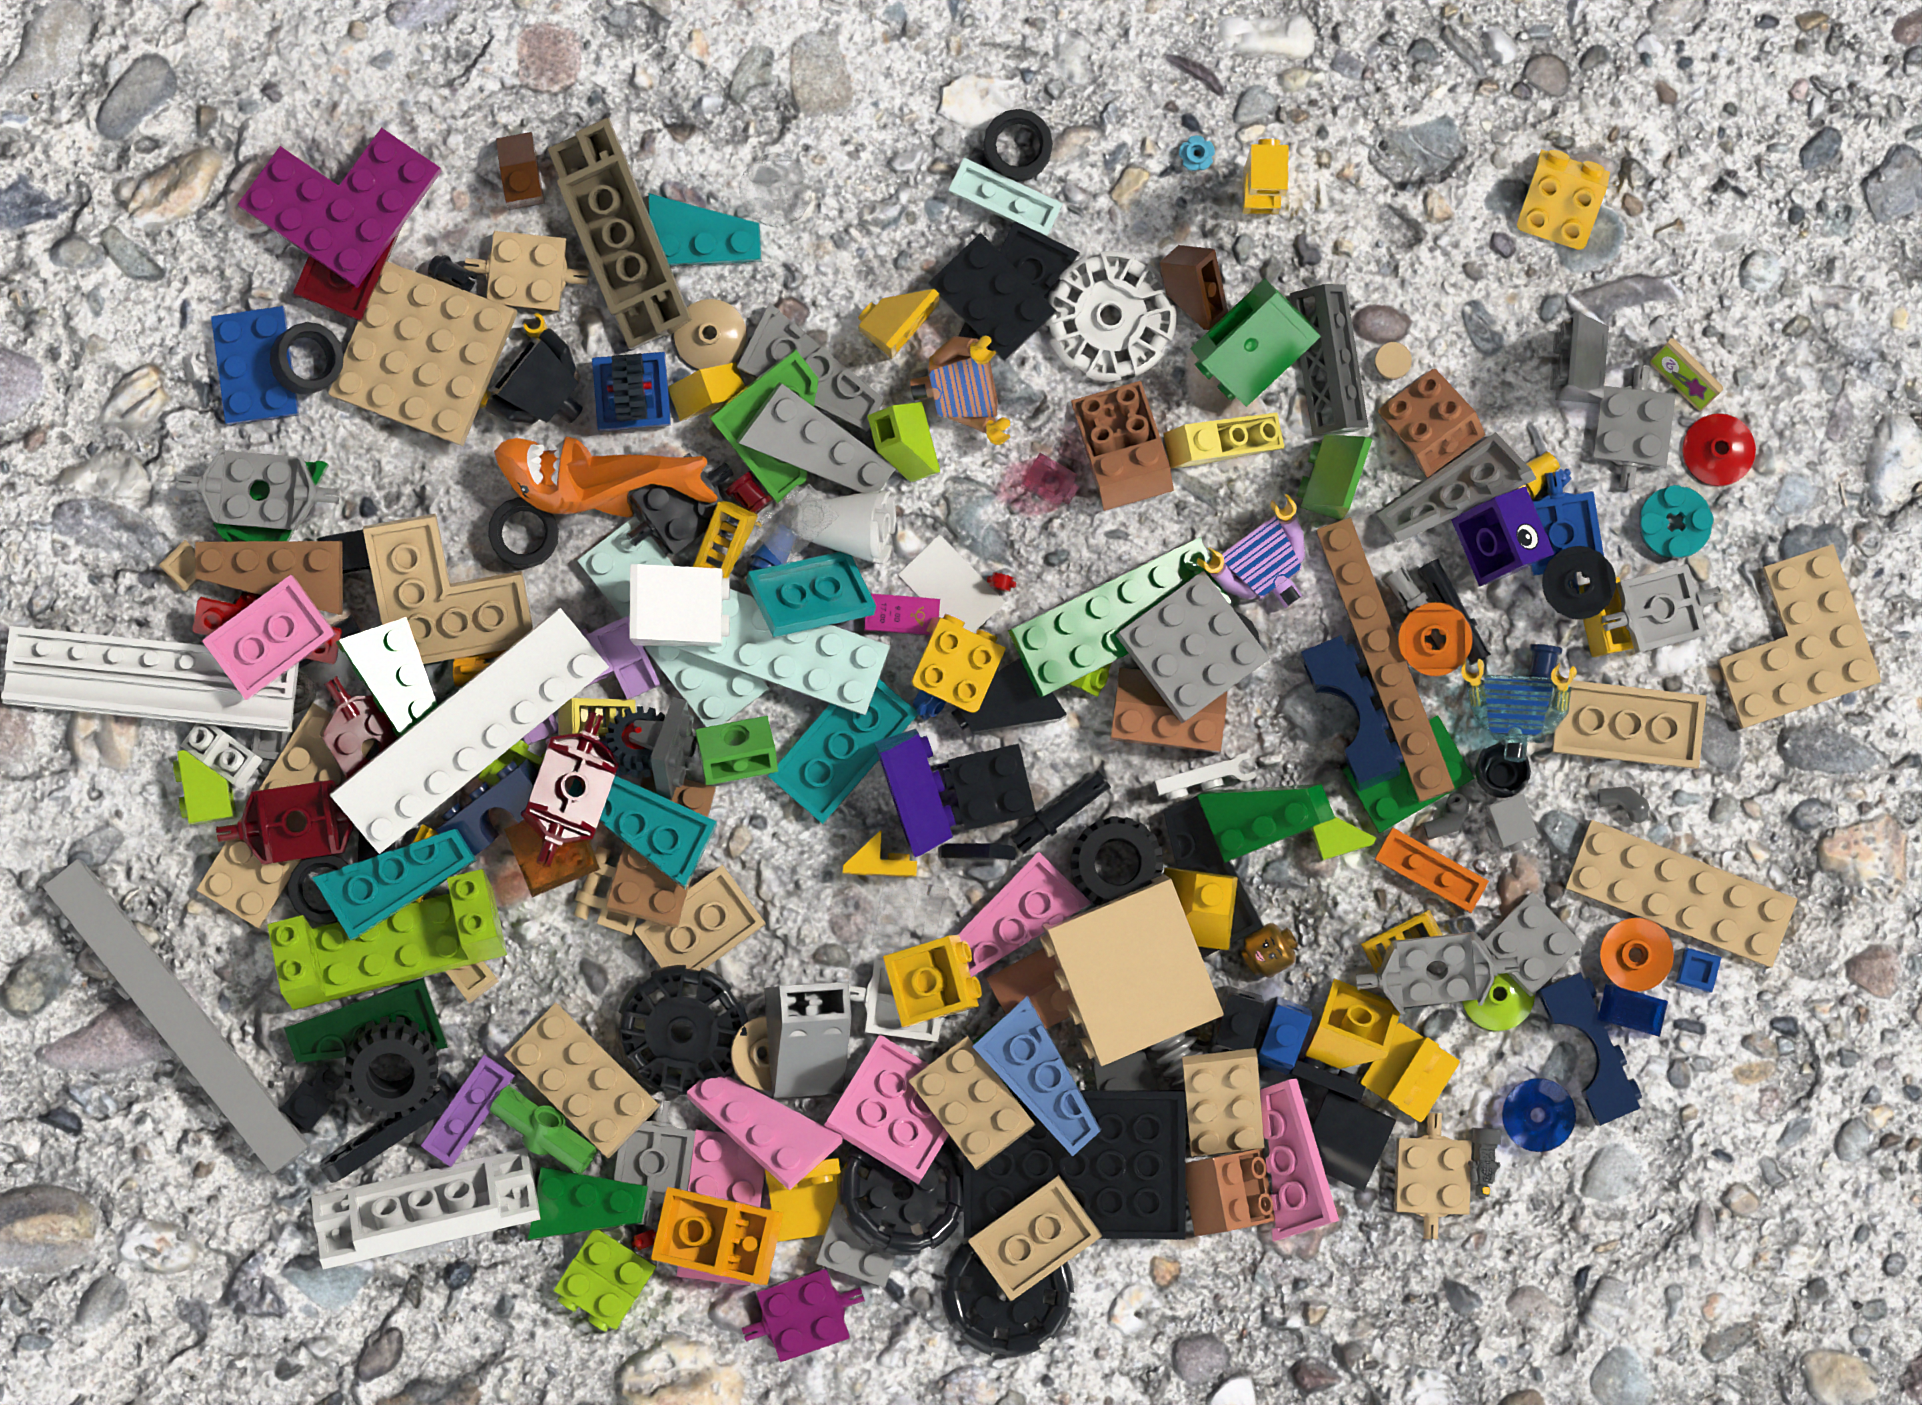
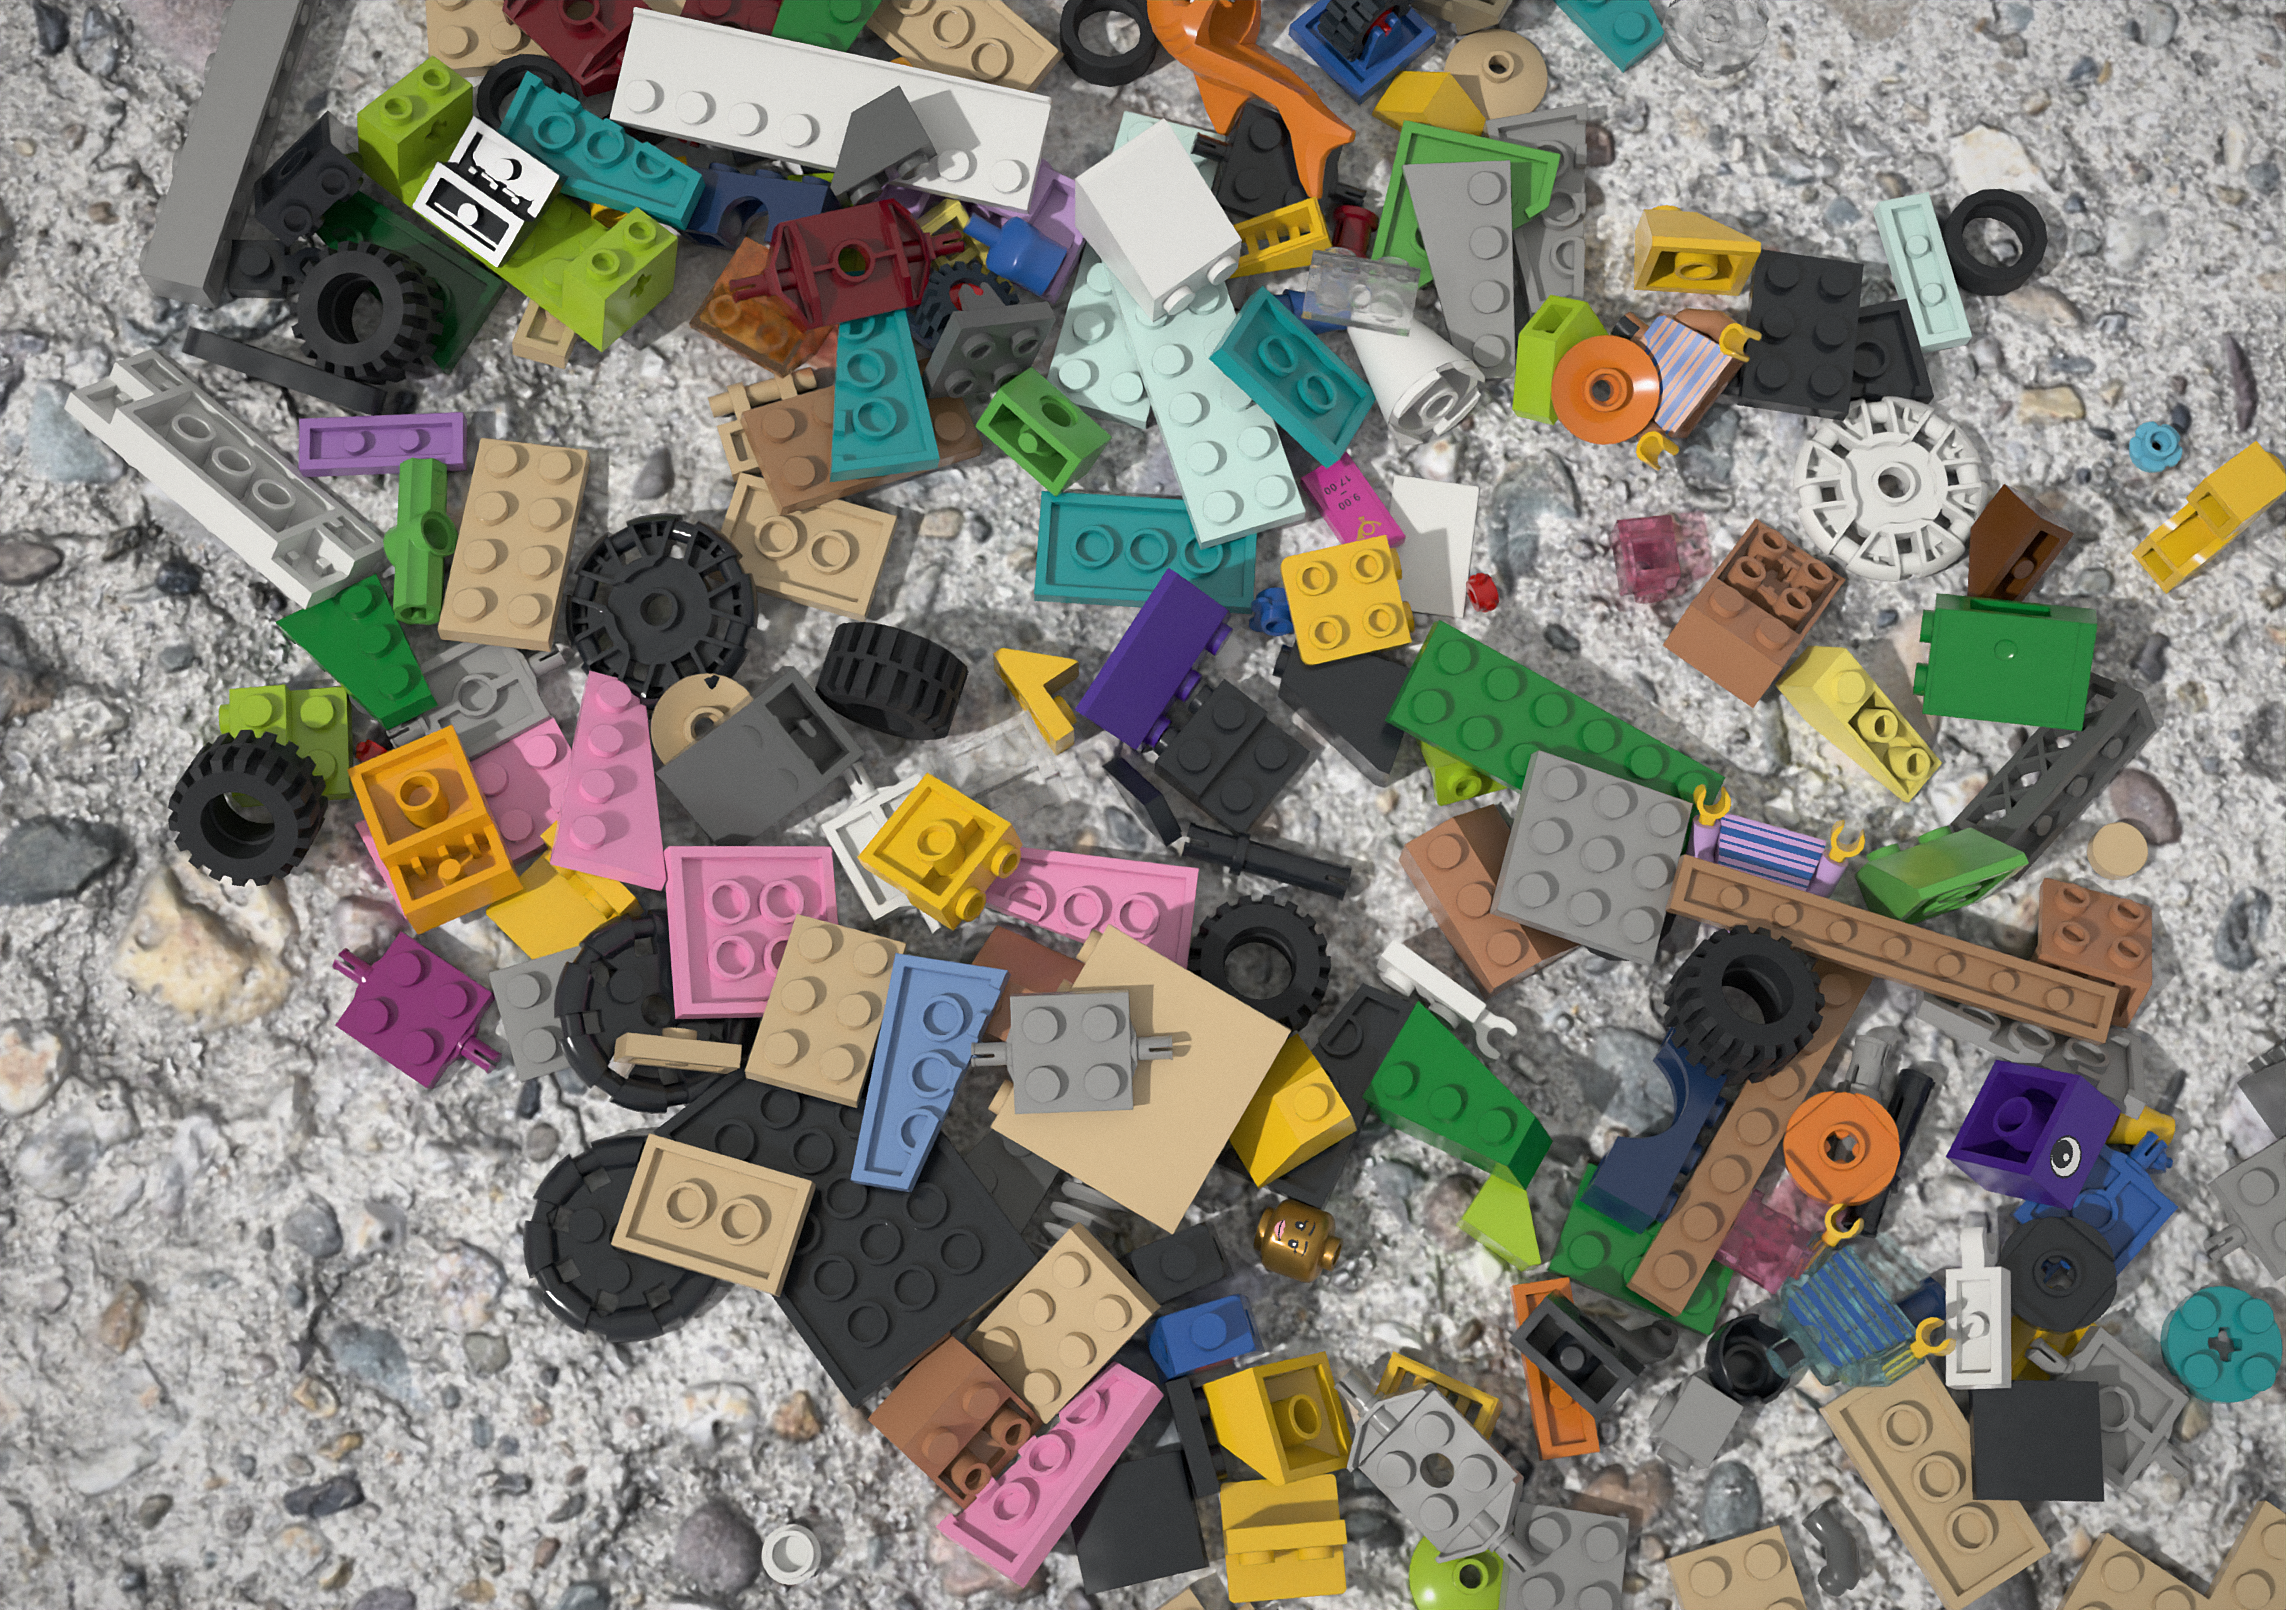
camera: 50 degrees right, 10 degrees down
none -> black tyre [168,730,328,887]
none -> black plate [254,110,364,247]
none -> slope [412,116,568,268]
none -> tan plate [614,1028,742,1074]
none -> white plate [762,1524,821,1585]
none -> black tyre [815,622,969,740]
none -> dark grey slope [830,85,937,209]
none -> blue piece [963,213,1067,297]
none -> light grey plate [971,989,1173,1114]
none -> black brick [1508,1289,1646,1421]
none -> orange dish [1551,335,1660,445]
none -> black tyre [1663,925,1825,1084]
none -> medium nougat plate [1665,854,2119,1045]
none -> clear pink brick [1713,1188,1815,1295]
none -> white plate [1946,1227,2011,1390]
none -> black slope [1968,1380,2104,1502]

